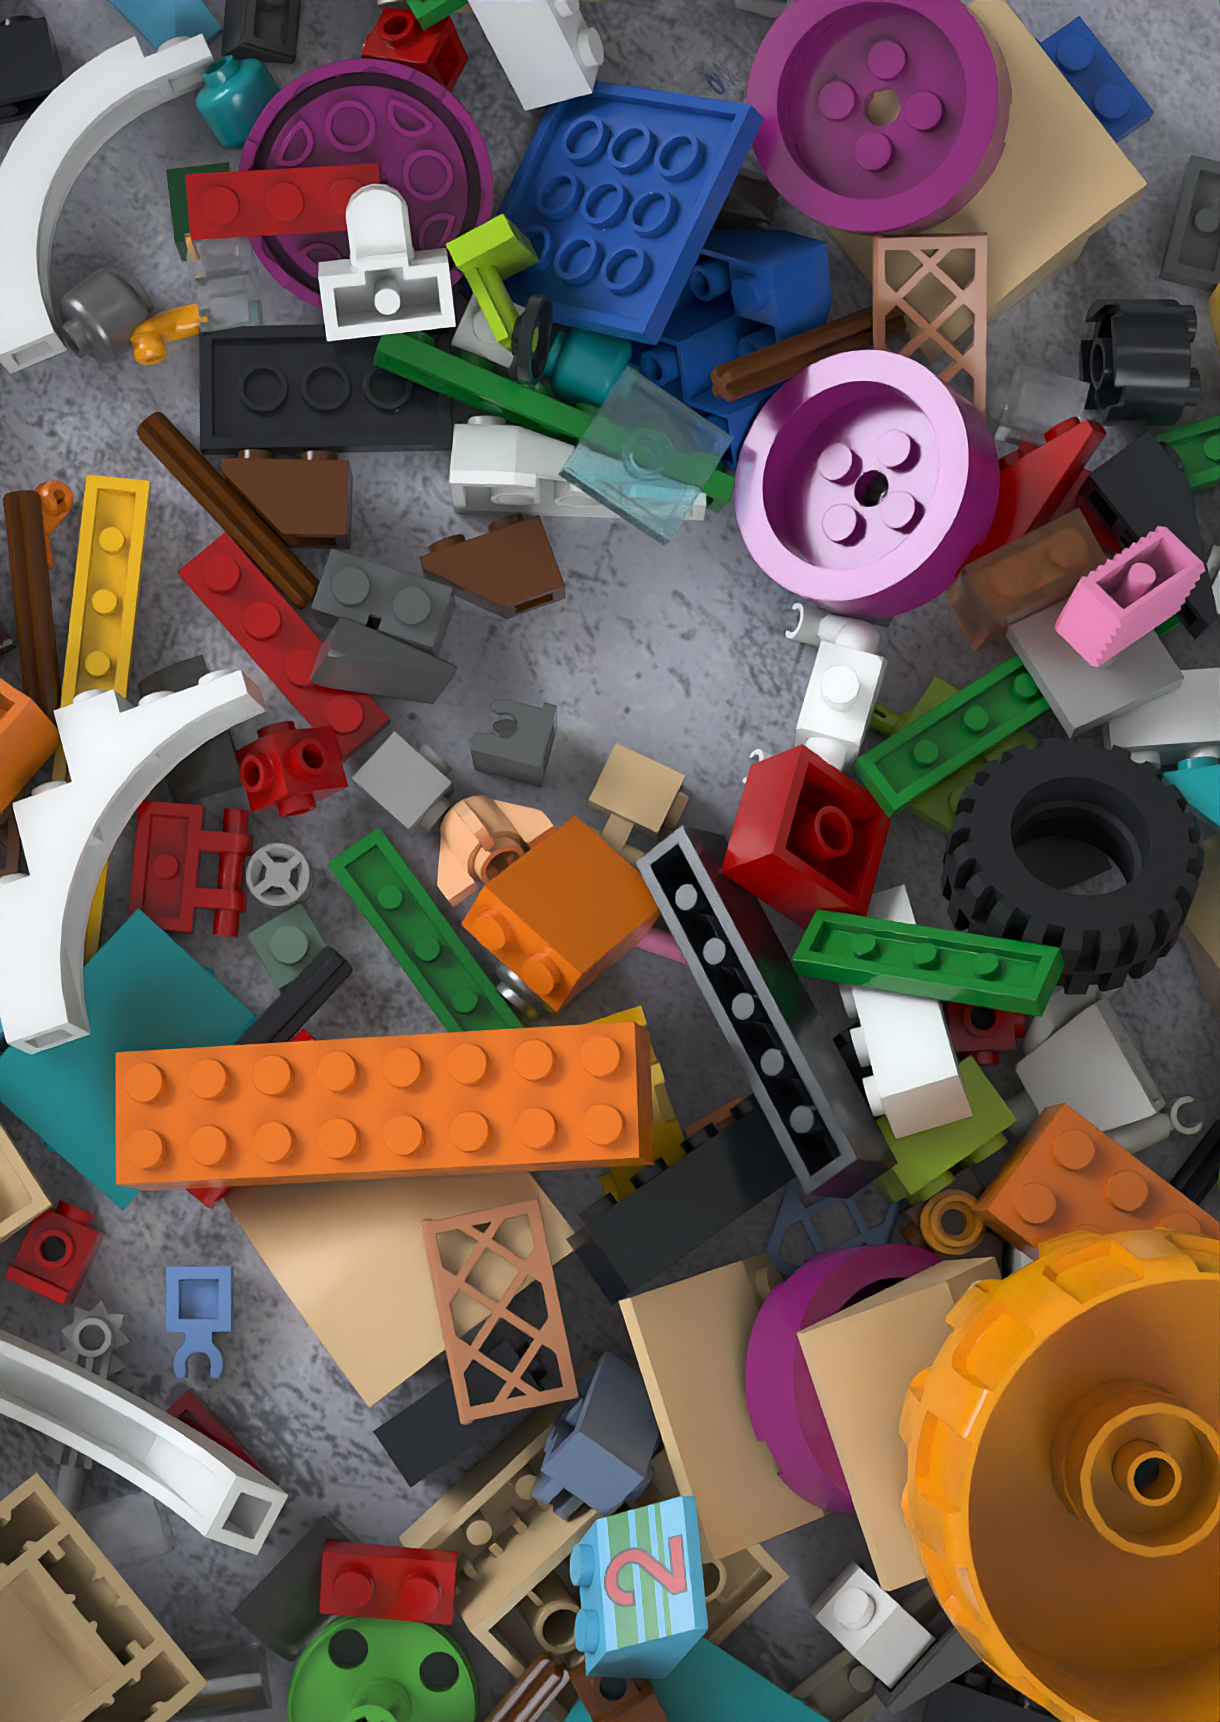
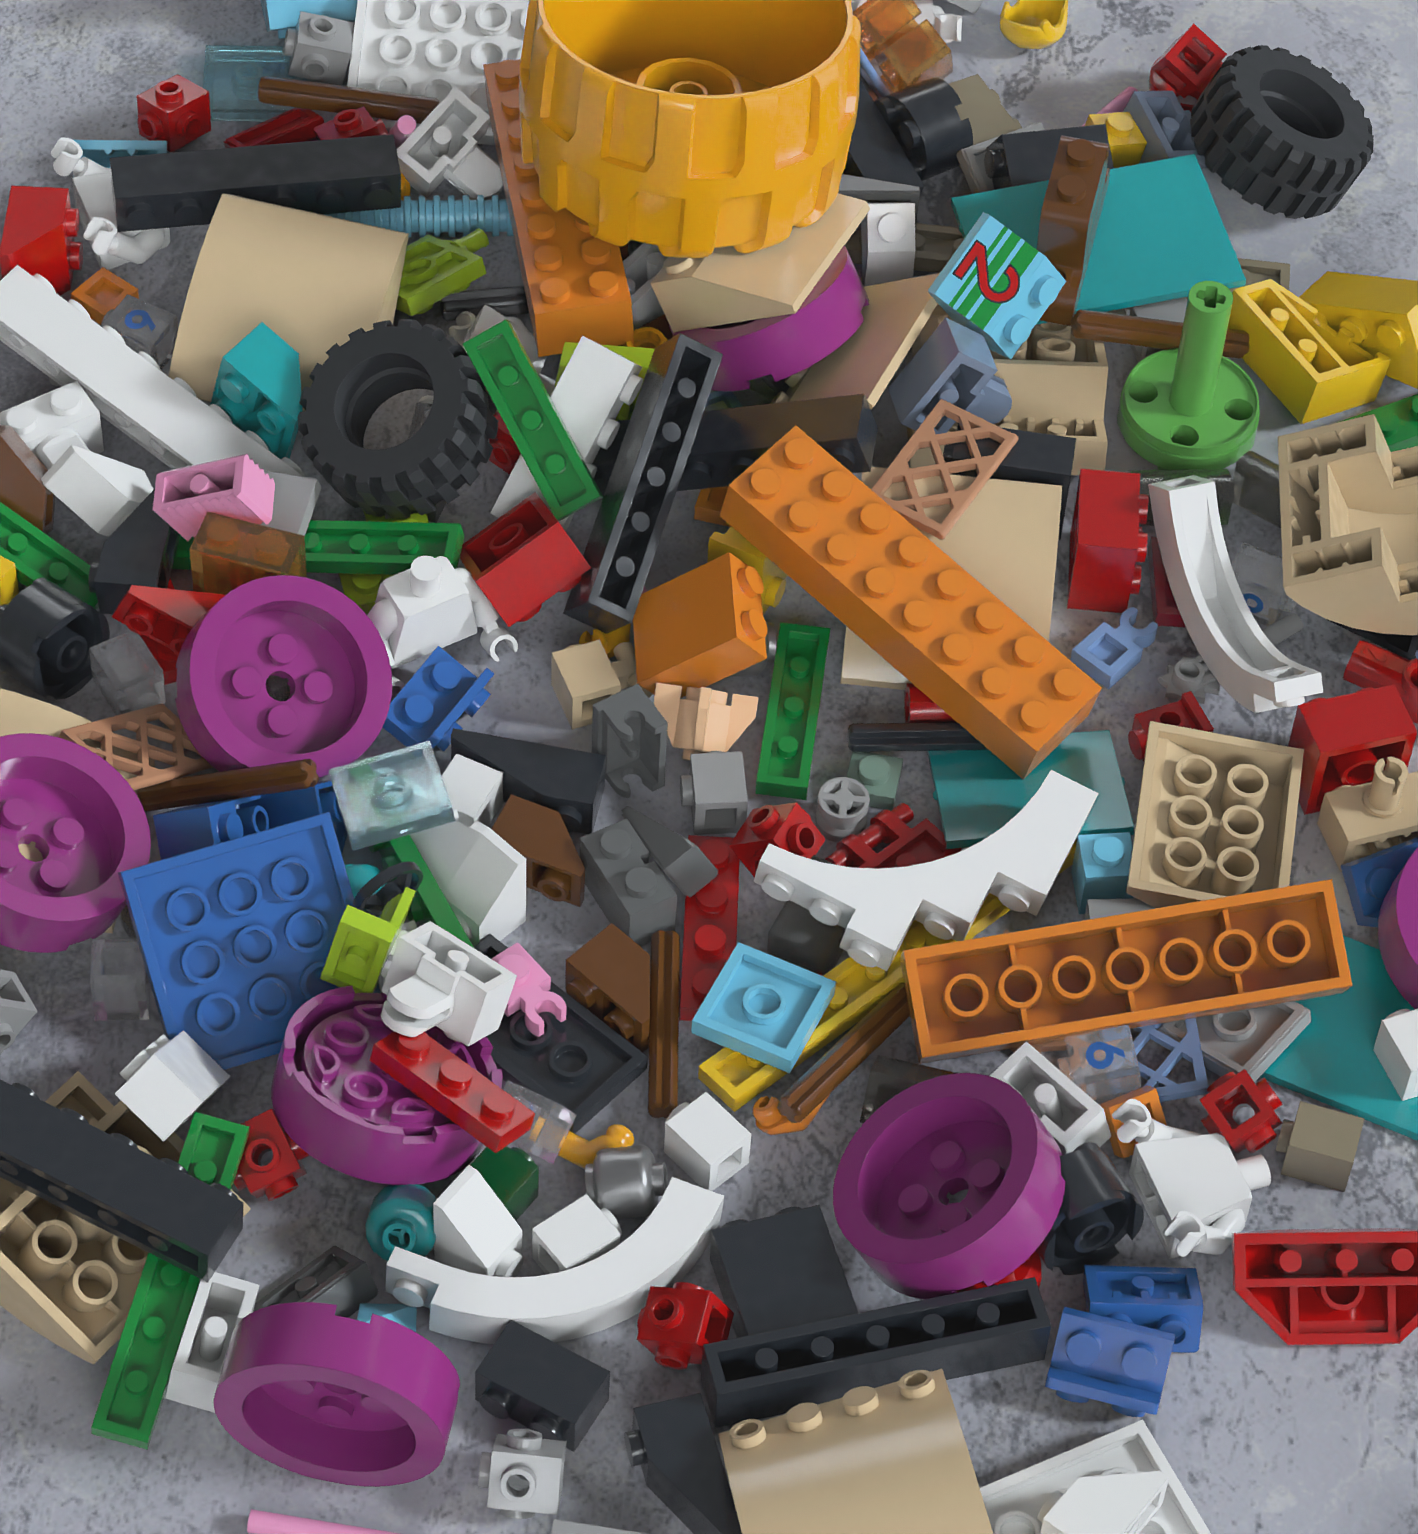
camera: 135 degrees left, 30 degrees down
red plate [319,1540,458,1625] -> none
none -> blue bracket [383,646,494,760]
none -> white brick [427,754,503,827]
none -> white slope [433,1165,524,1277]
none -> black slope [451,728,606,834]
none -> bright pink plate [492,942,566,1037]
none -> white brick [532,1194,622,1274]
none -> white brick [664,1092,751,1191]
none -> medium azure tile [691,942,836,1074]
none -> red brick [1067,468,1149,613]

